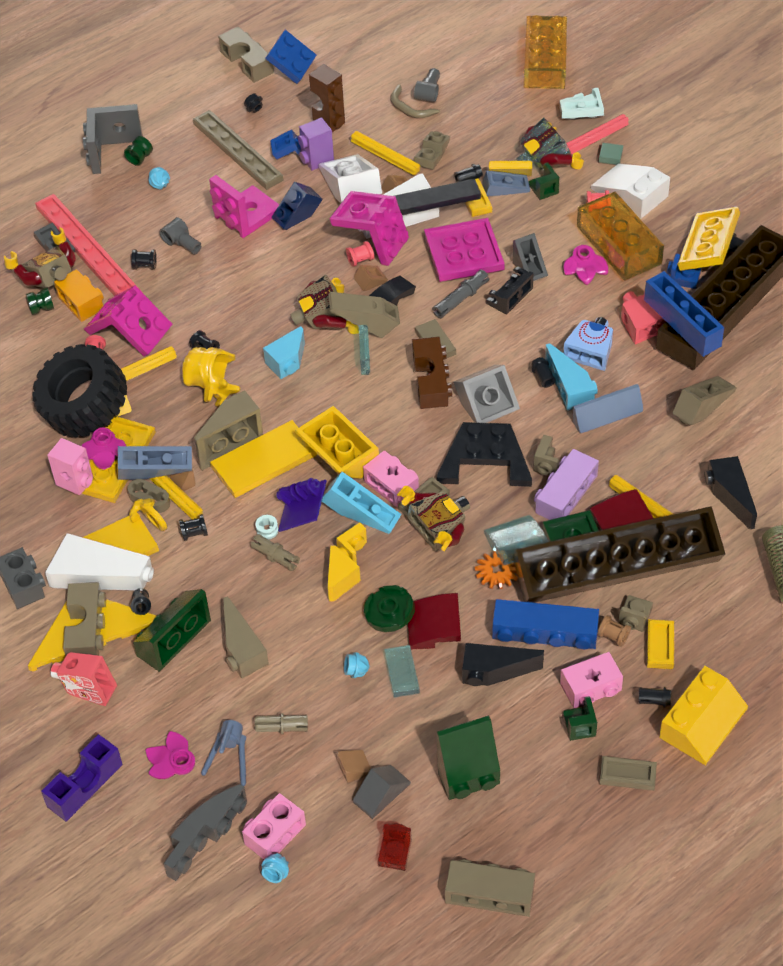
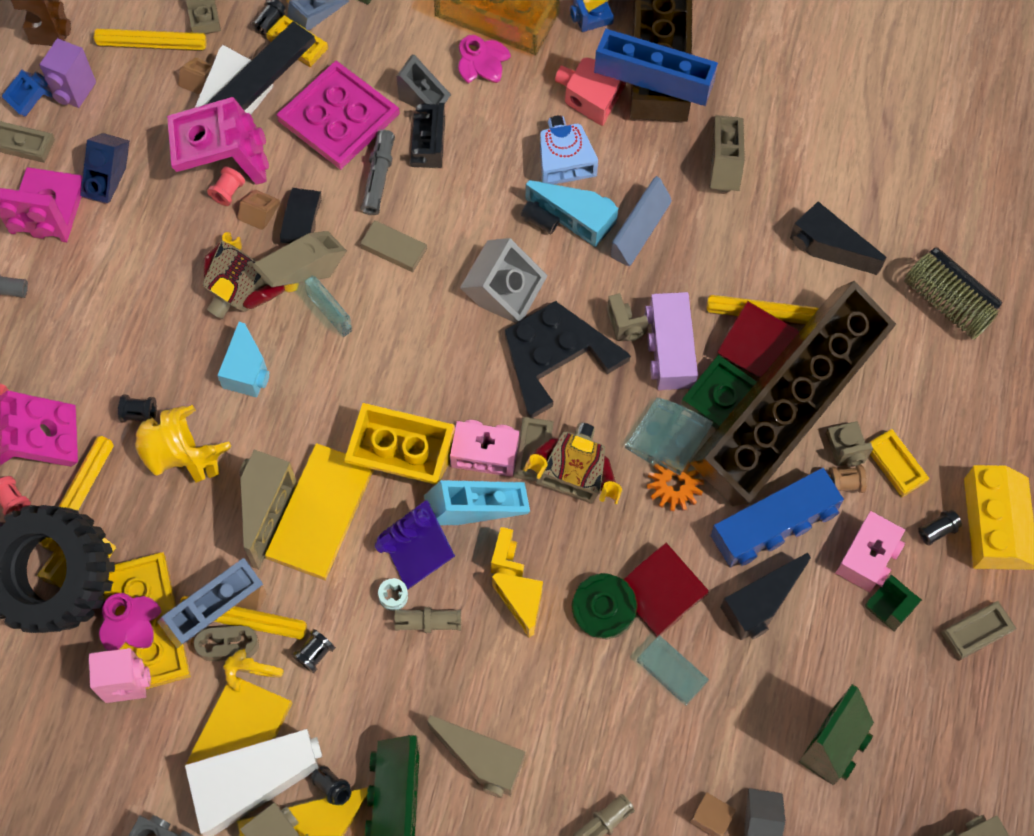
camera: 40 degrees left, 15 degrees up
white slope [318,154,382,203] -> none
medium azure plate [344,652,370,679] -> none
reddish brown arch [412,337,452,409] -> none

